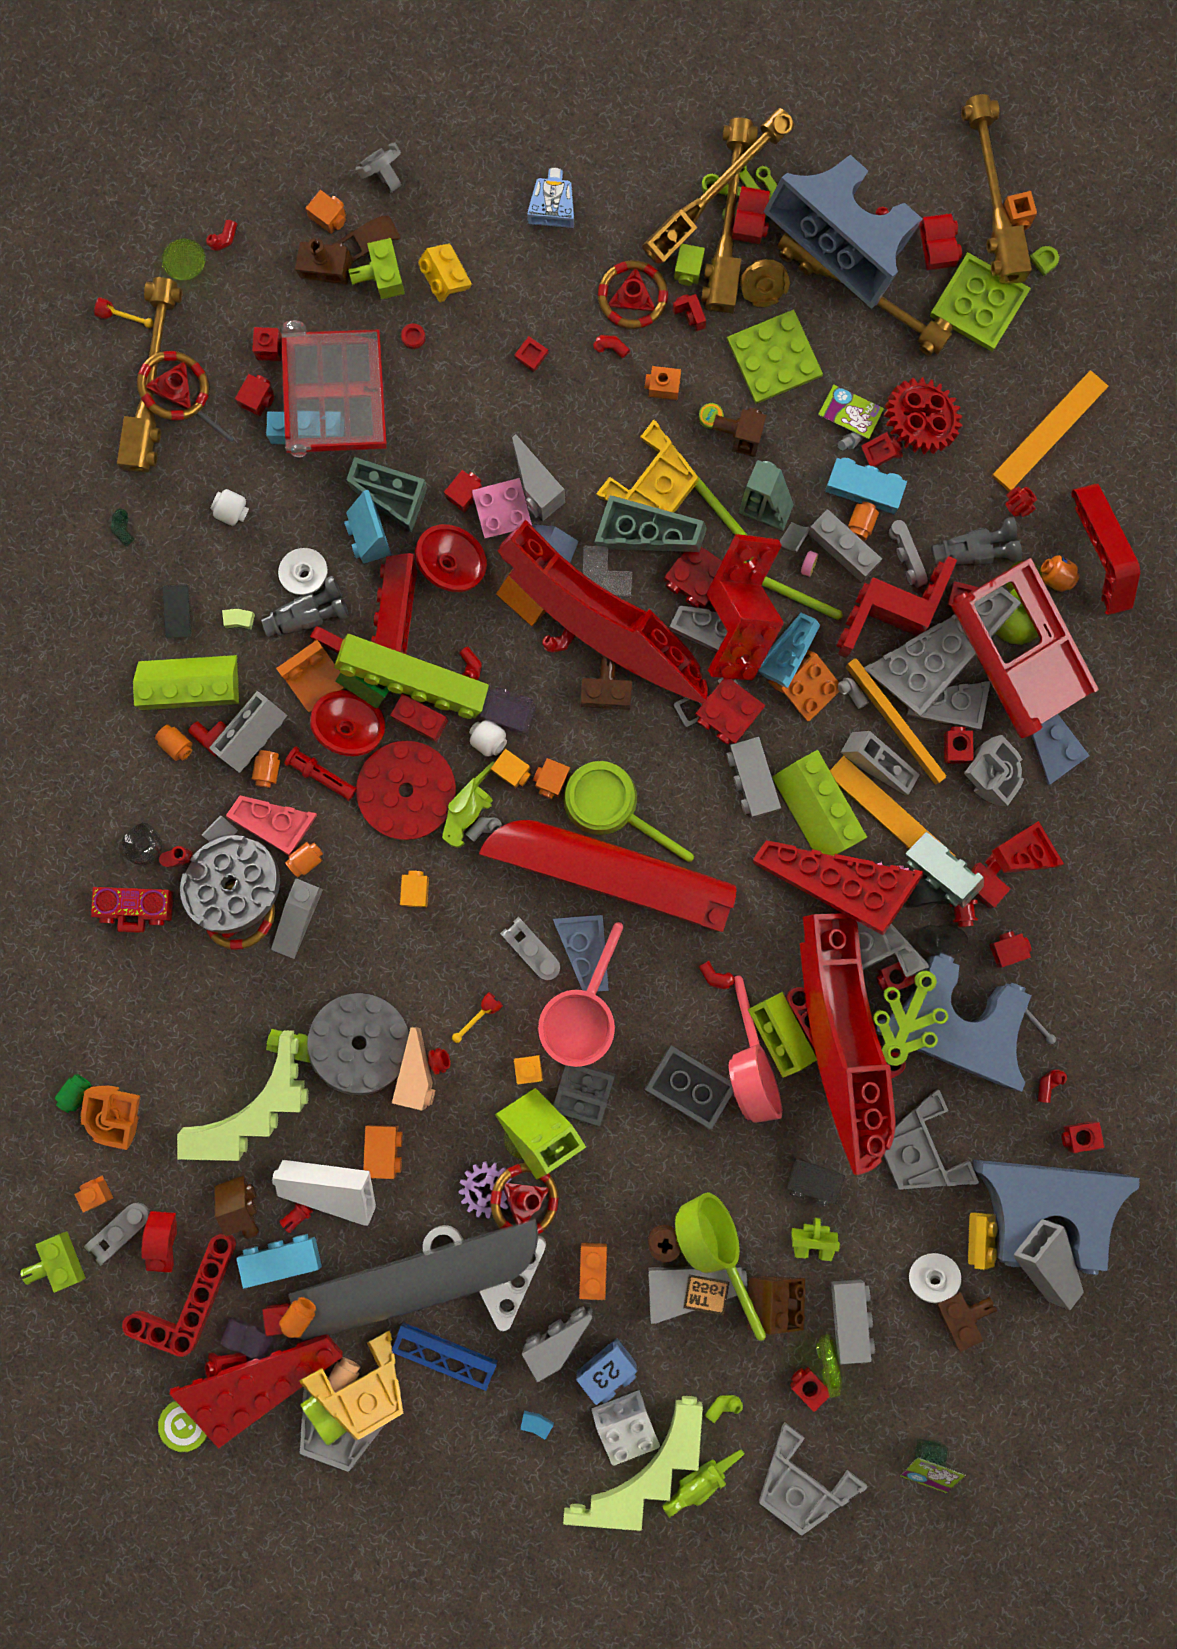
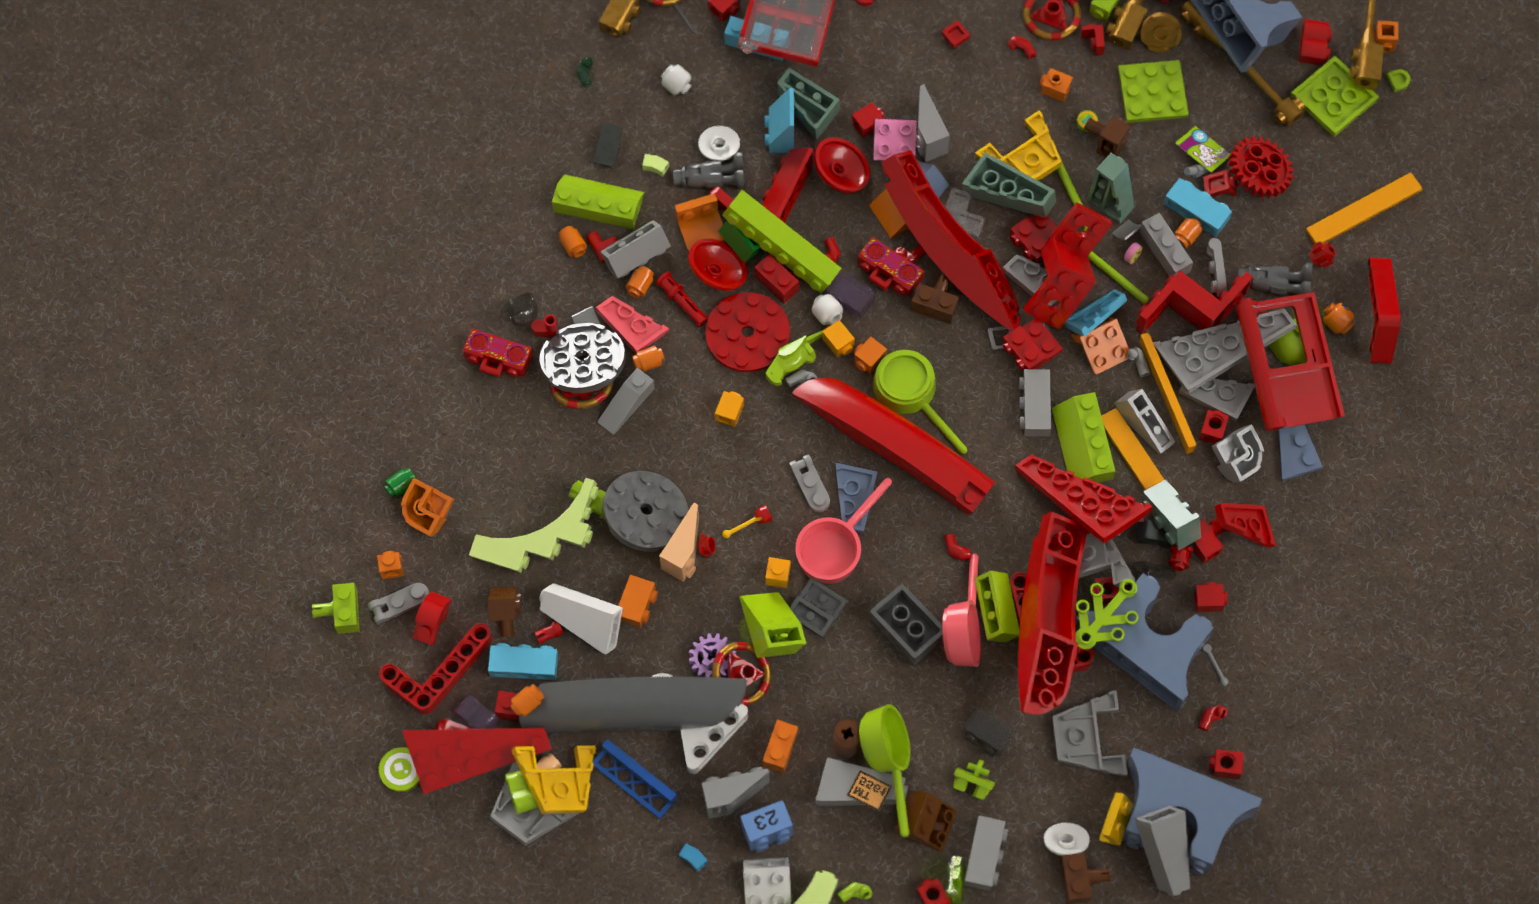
camera: 15 degrees right, 15 degrees down
none -> red piece [858,237,924,297]

